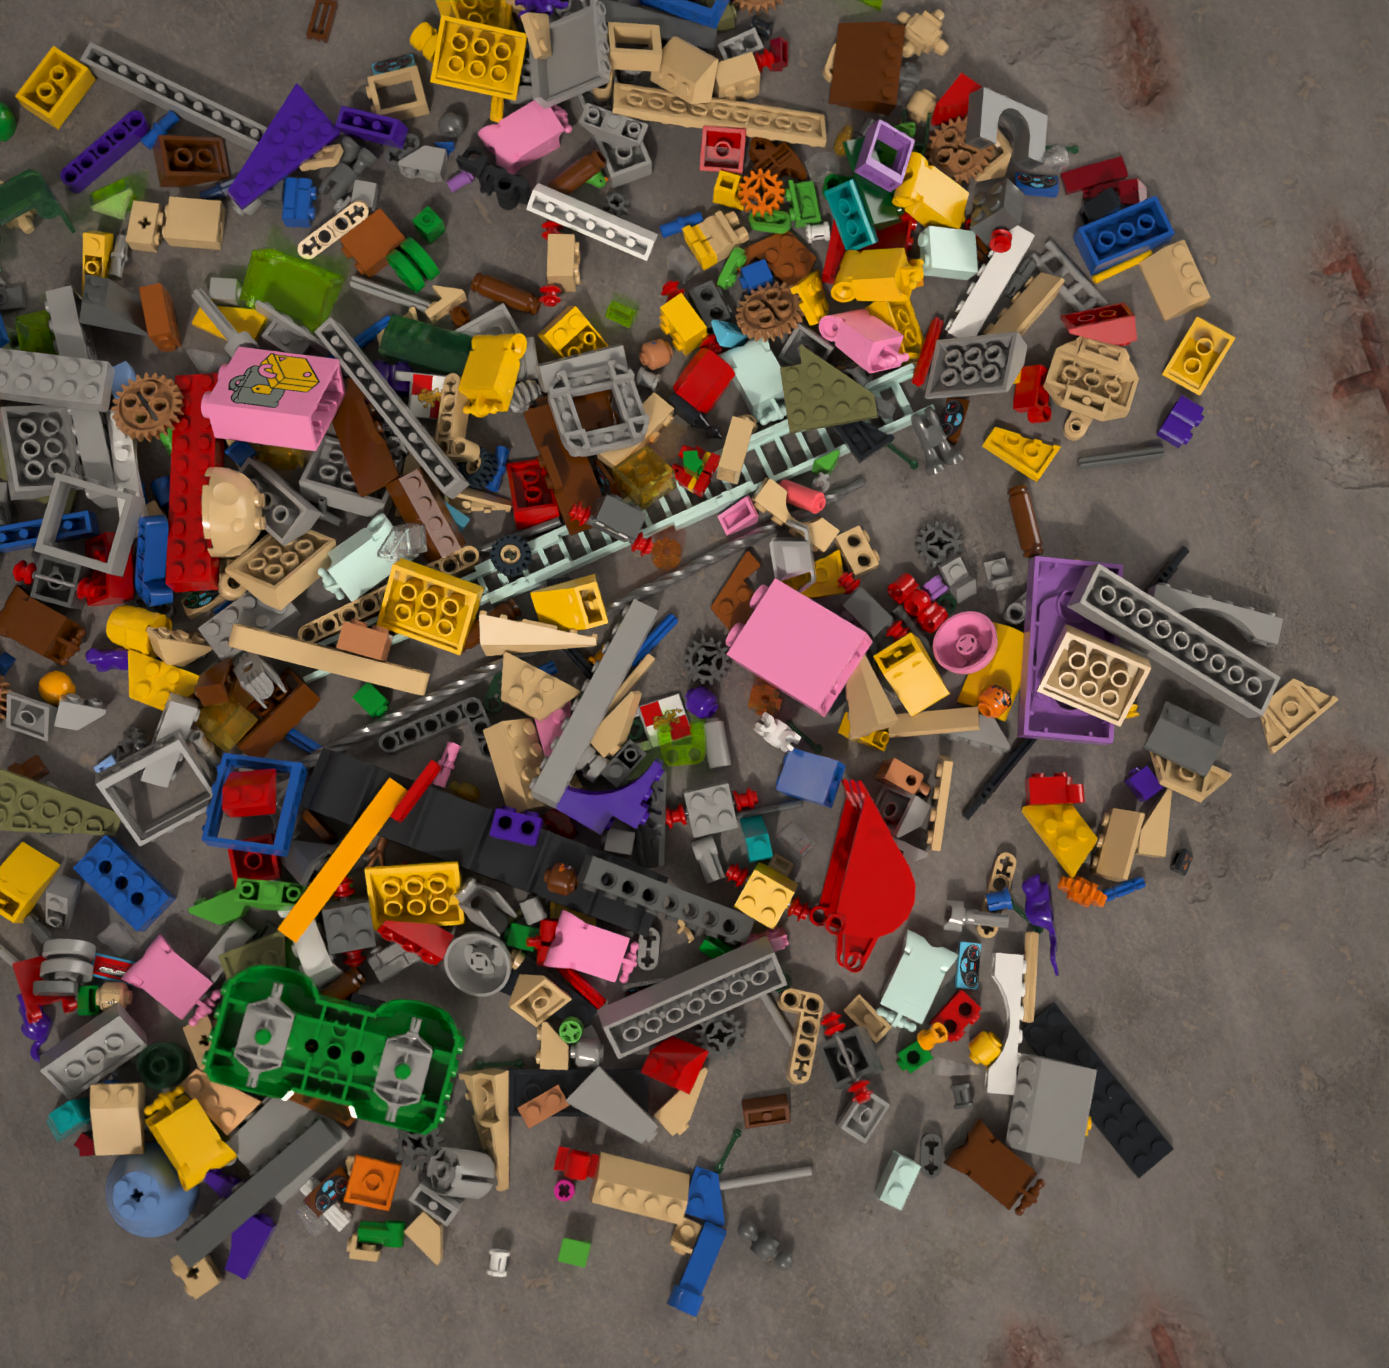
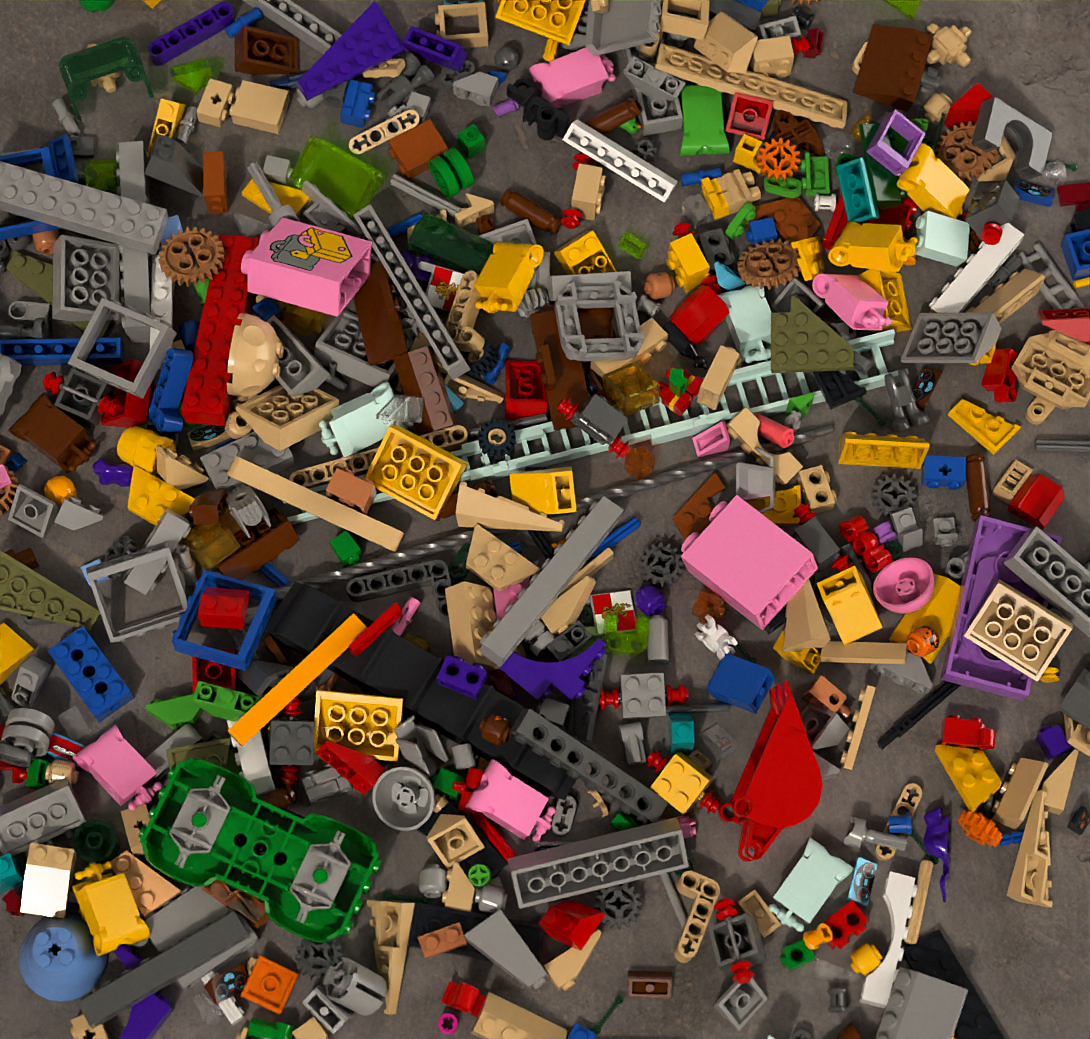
camera: 10 degrees right, 10 degrees down
red axle [911,317,944,387] -> none
none -> light grey head [419,864,447,898]
none -> bright green piece [680,82,730,157]
none -> yellow slope [838,432,929,469]
none -> blue brick [921,455,966,490]
none -> tan slope [992,459,1033,504]
none -> red slope [1006,474,1065,531]
none -> tan wedge [1006,790,1053,908]

